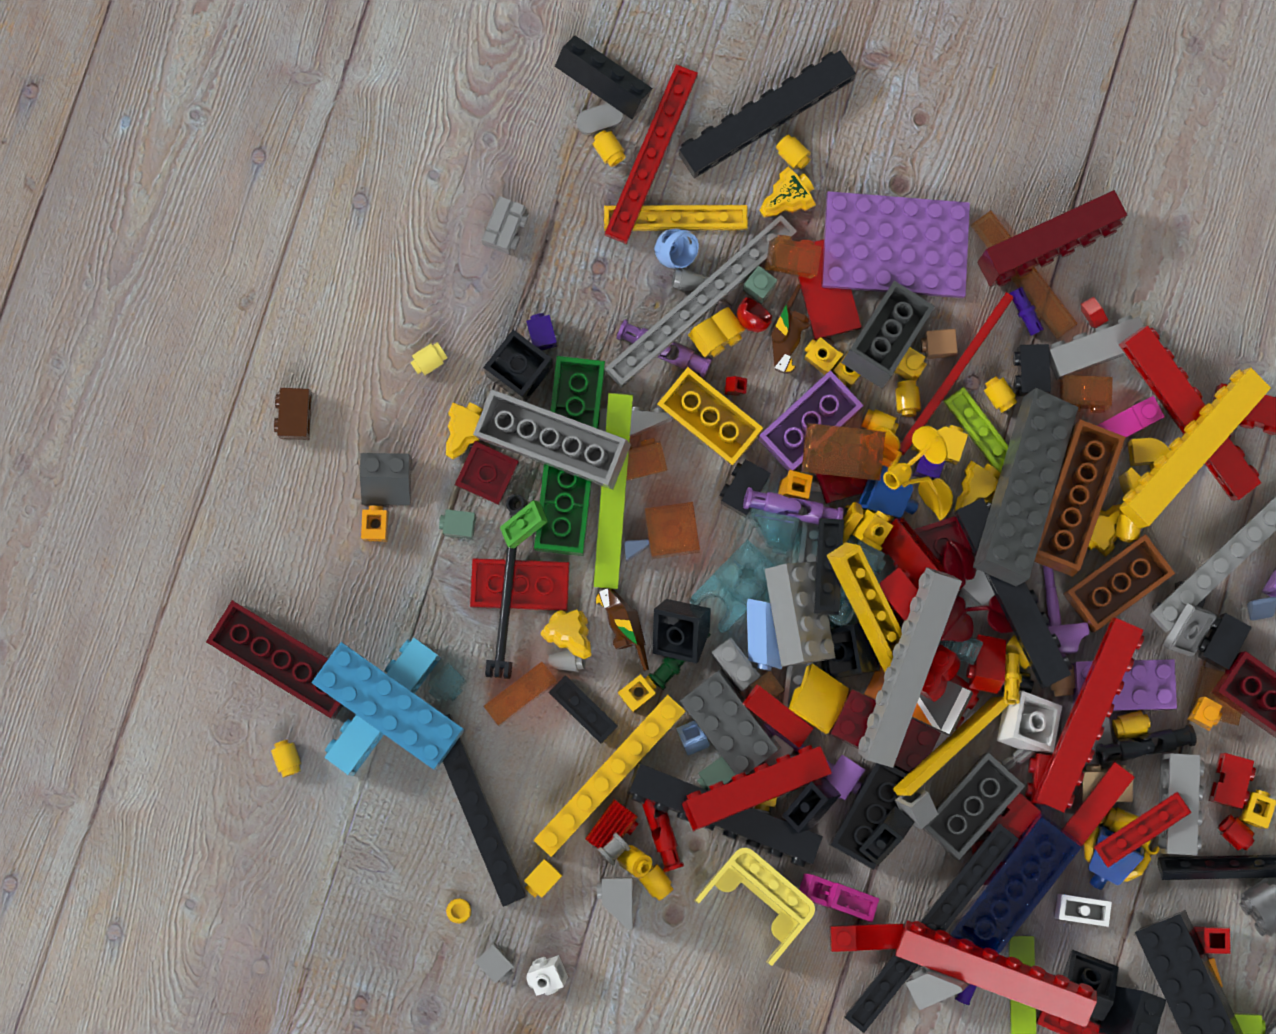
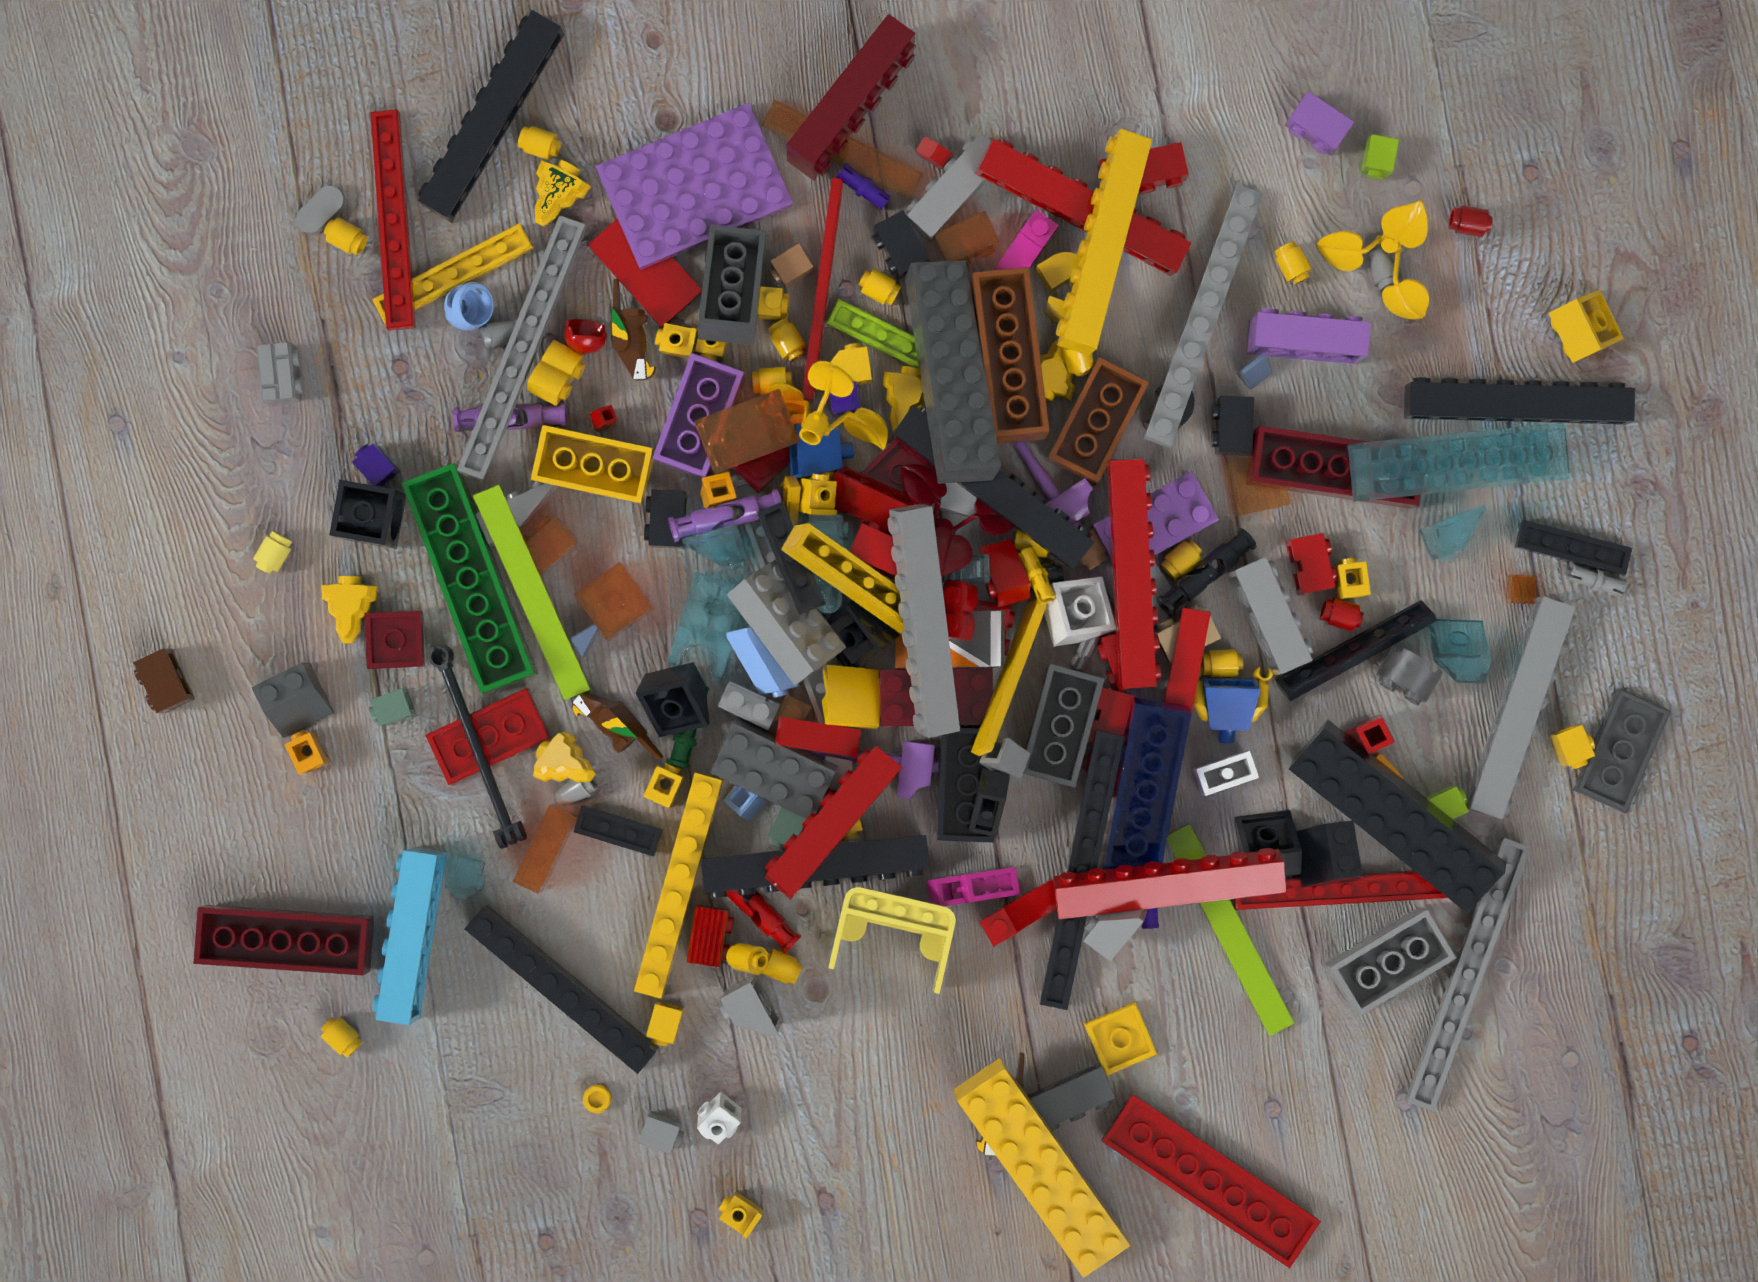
camera: 25 degrees left, 5 degrees up
dark azure brick [311,642,465,770] -> none
light grey brick [473,389,631,490] -> none
bright green plate [500,500,548,549] -> none
black brick [554,35,653,119] -> none
light grey bush [598,832,631,866] -> none
sand green brick [743,266,778,304] -> none
clear orange brick [765,235,822,279] -> none
black brick [782,777,841,834] -> none
red tile [1094,792,1192,868] -> none
light grey tile [1163,603,1217,657] -> none
light orange brick [1187,697,1222,731] -> none

